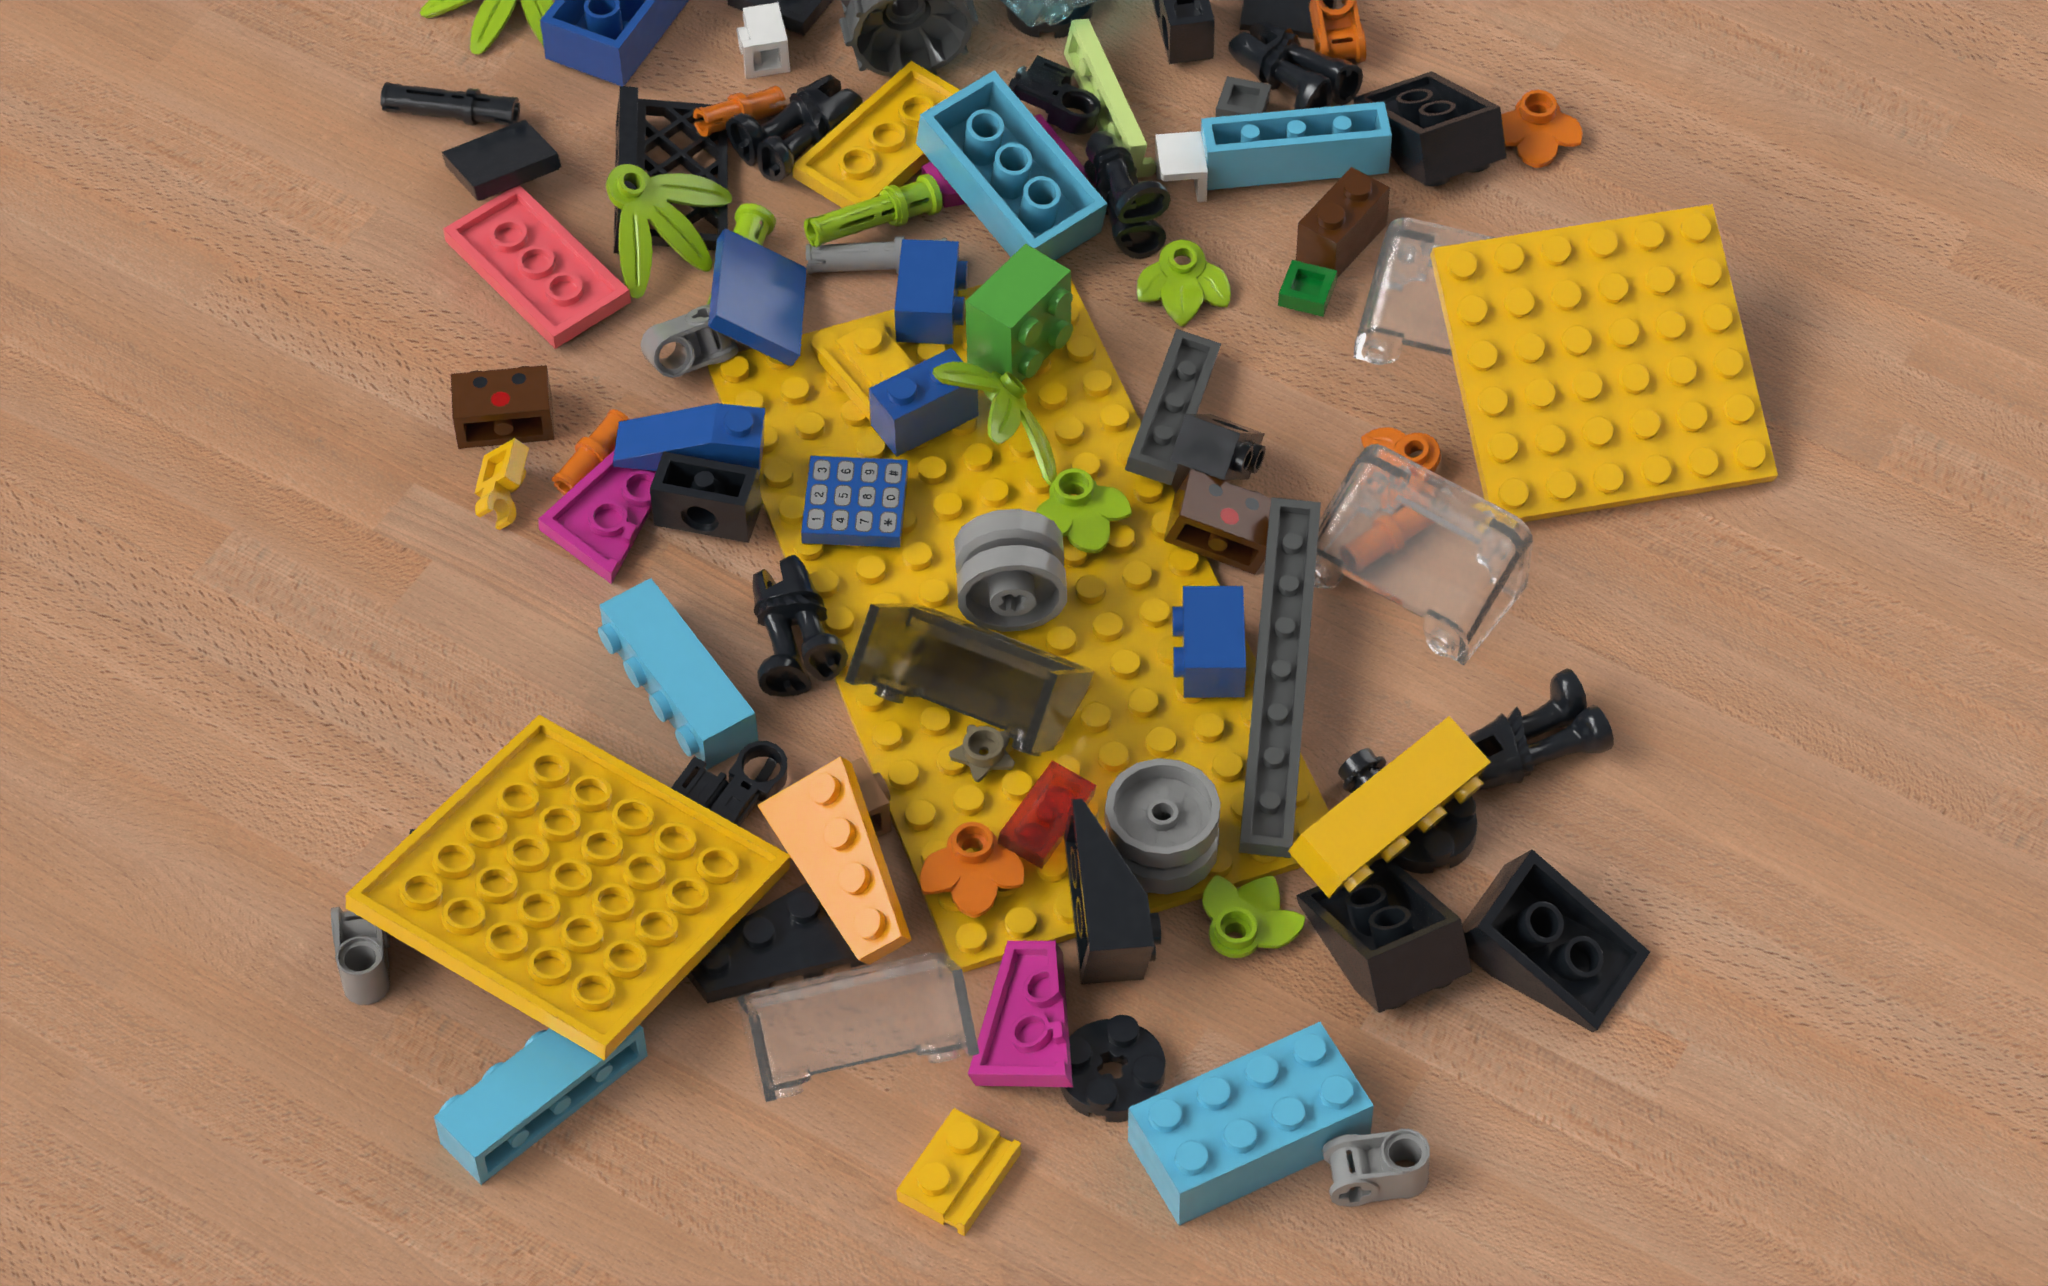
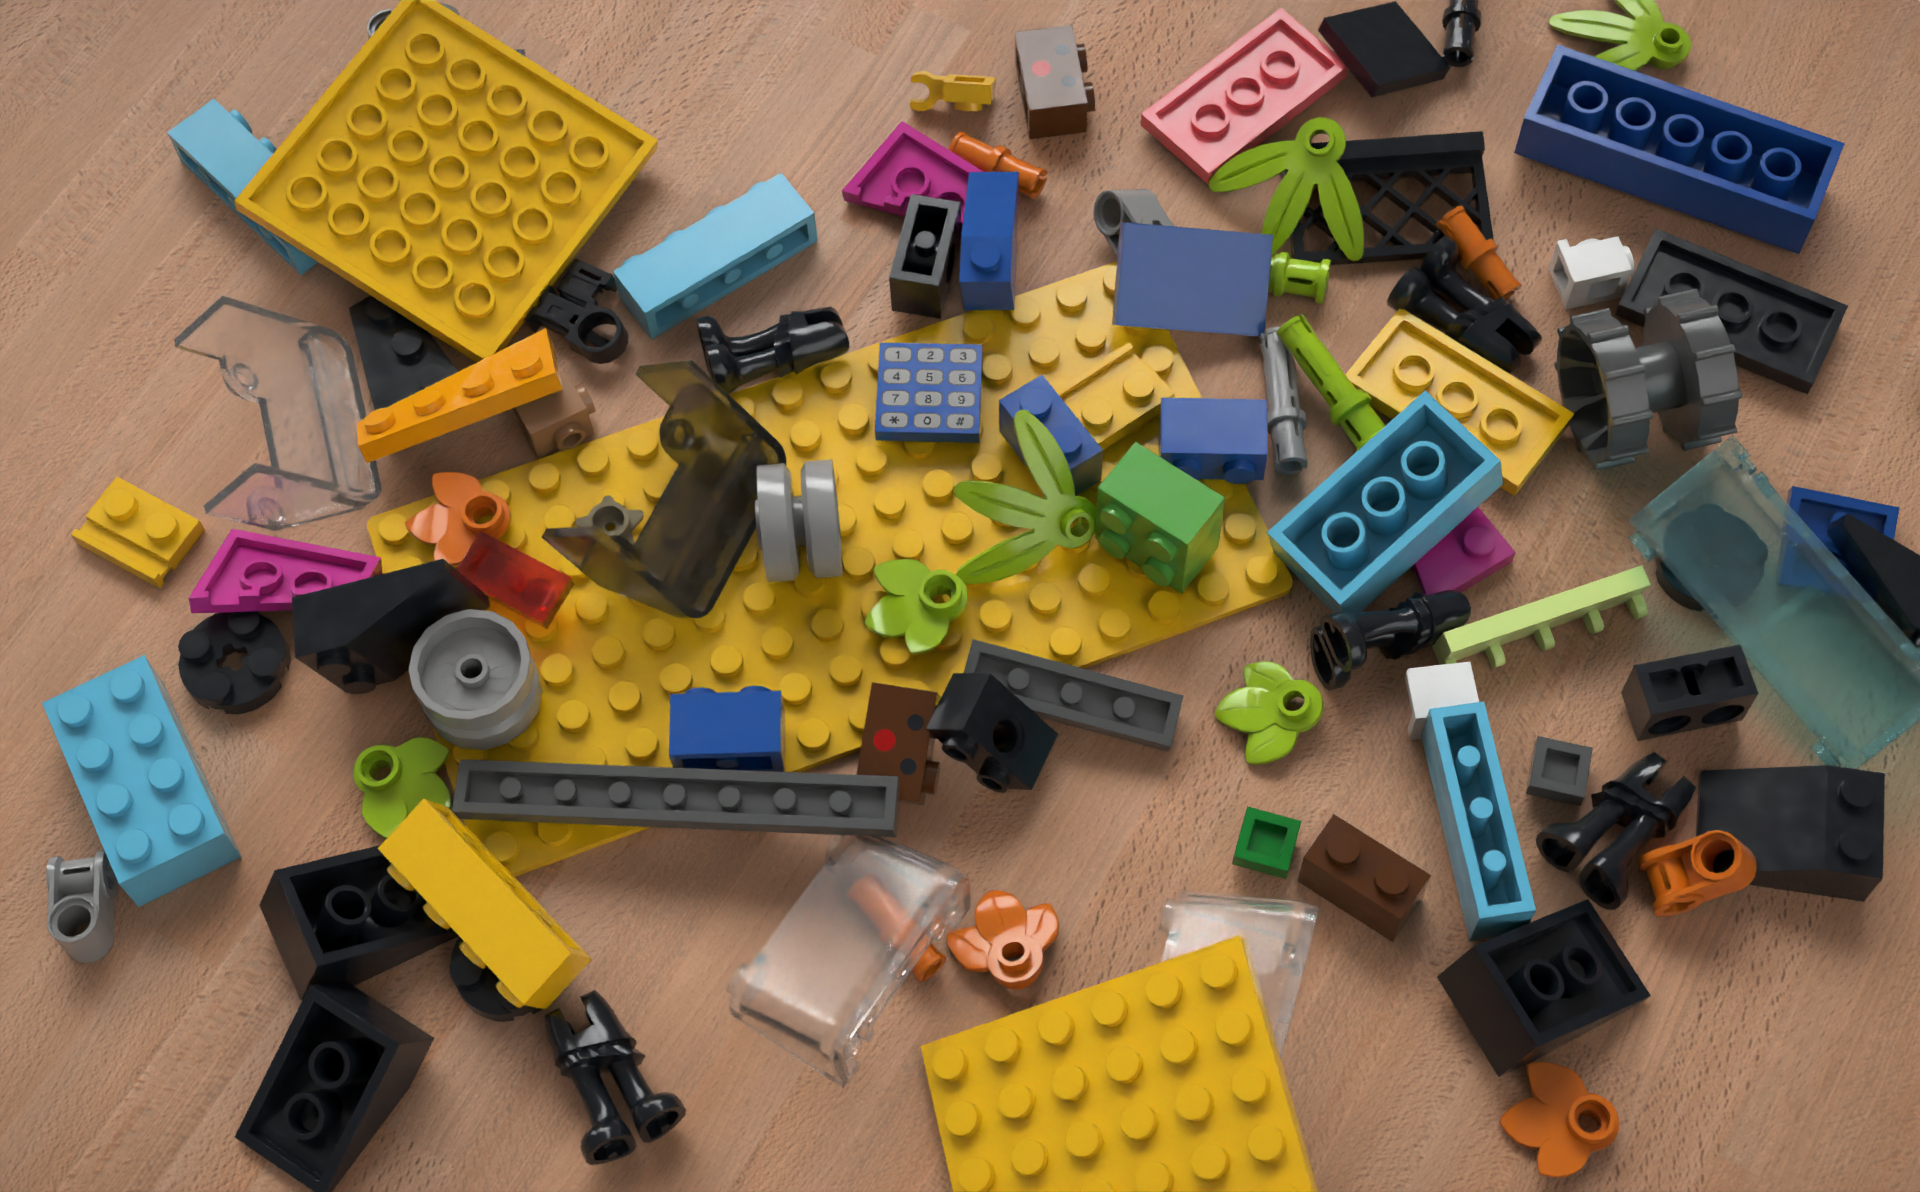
camera: 90 degrees right, 10 degrees up
black piece [1009,55,1101,135] -> none
black plate [1338,748,1386,793] -> none

